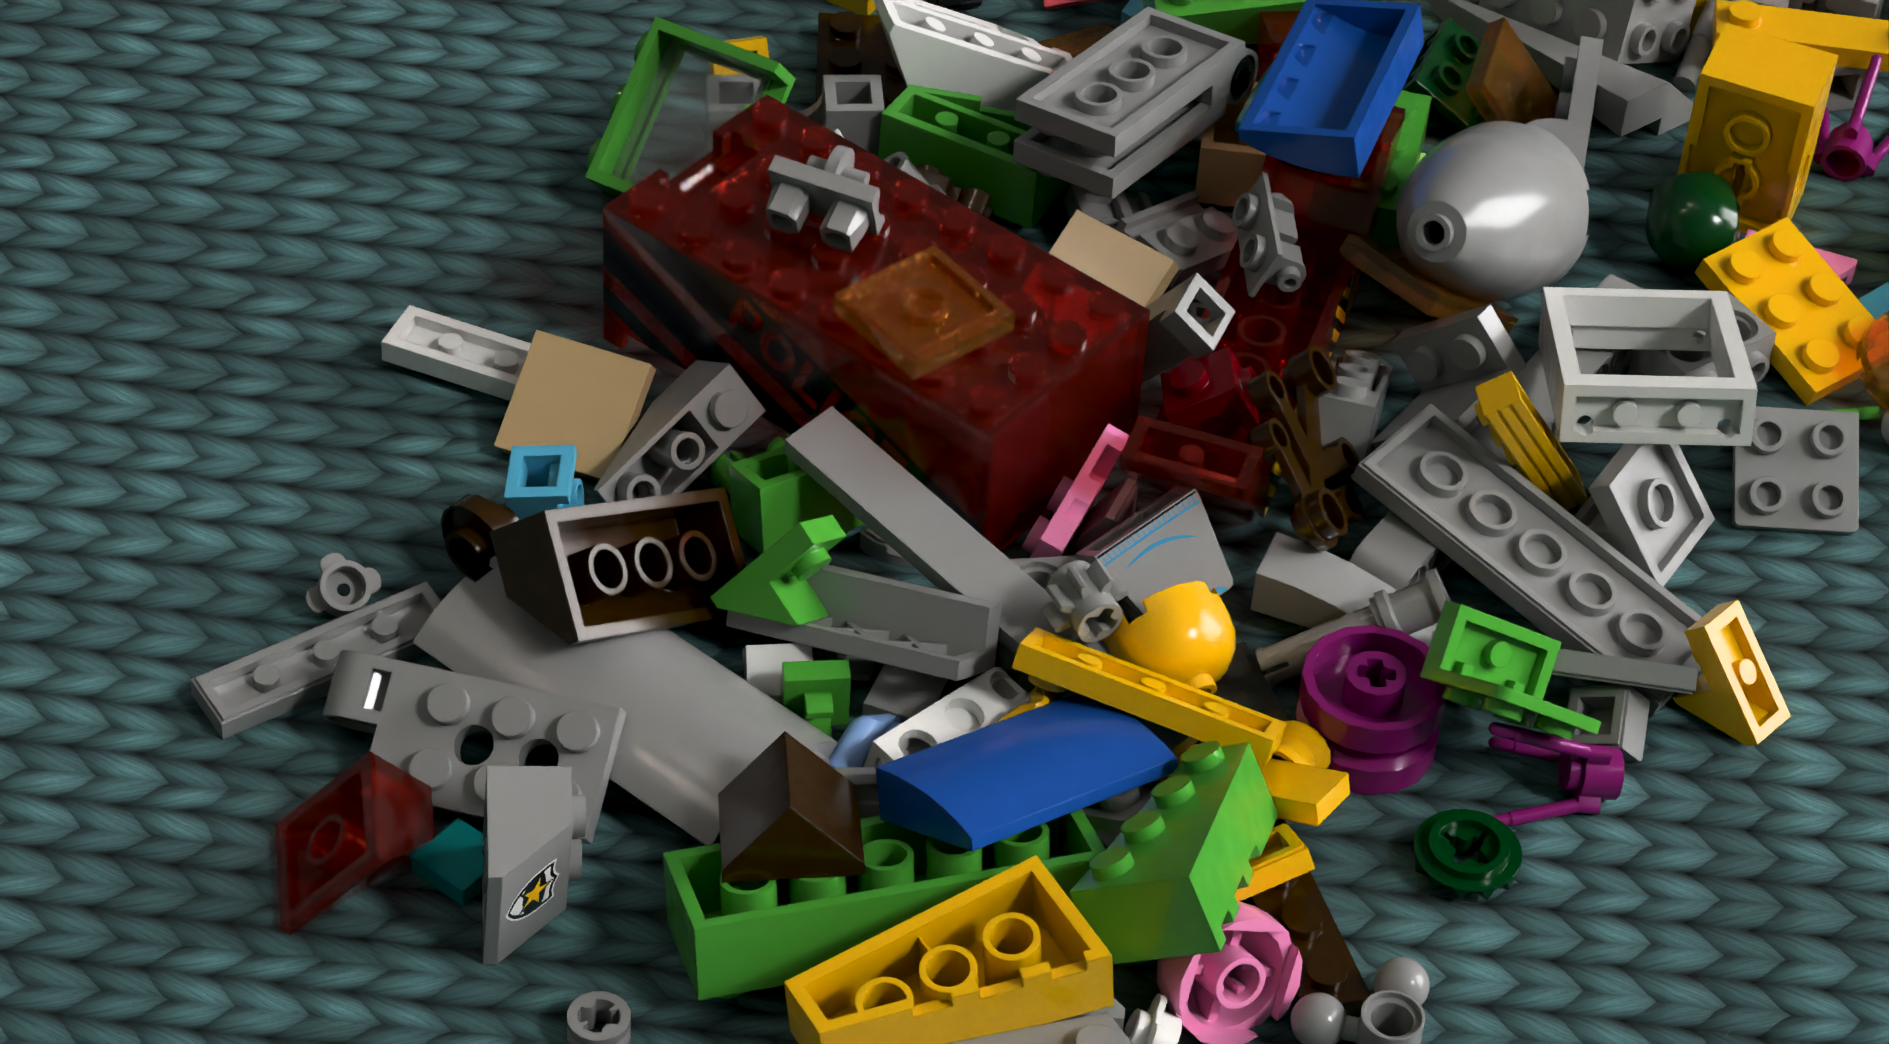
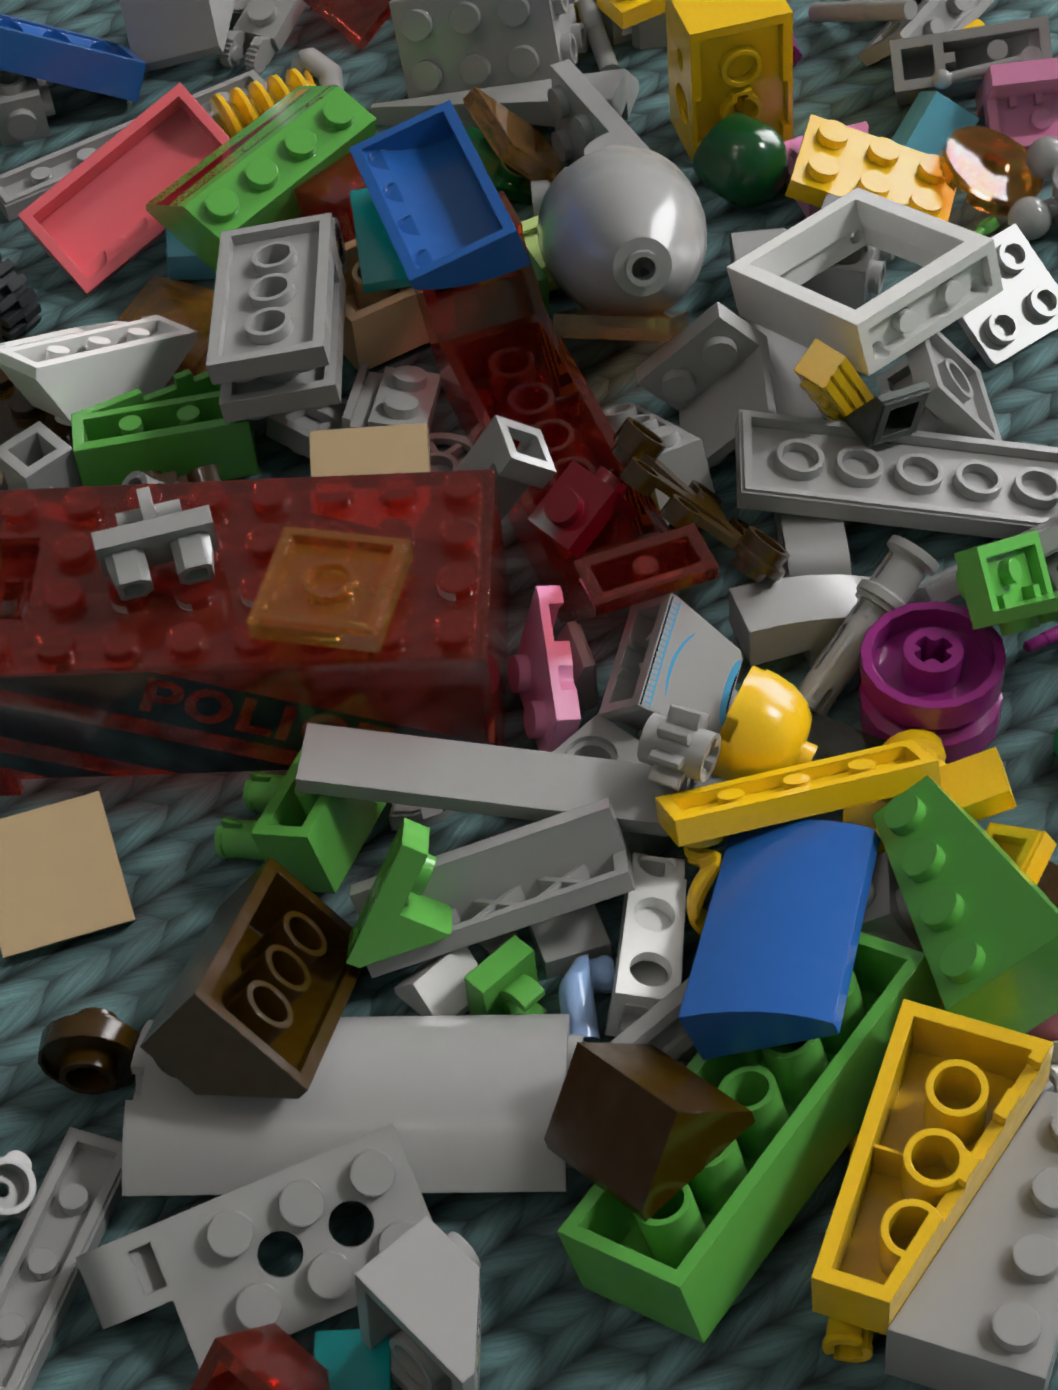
camera: 30 degrees left, 5 degrees up
medium azure brick [504,445,584,520] -> none
light grey slope [593,360,766,503] -> none
light grey hinge [1232,172,1306,297] -> none
none -> pearl dark grey slope [845,381,930,447]

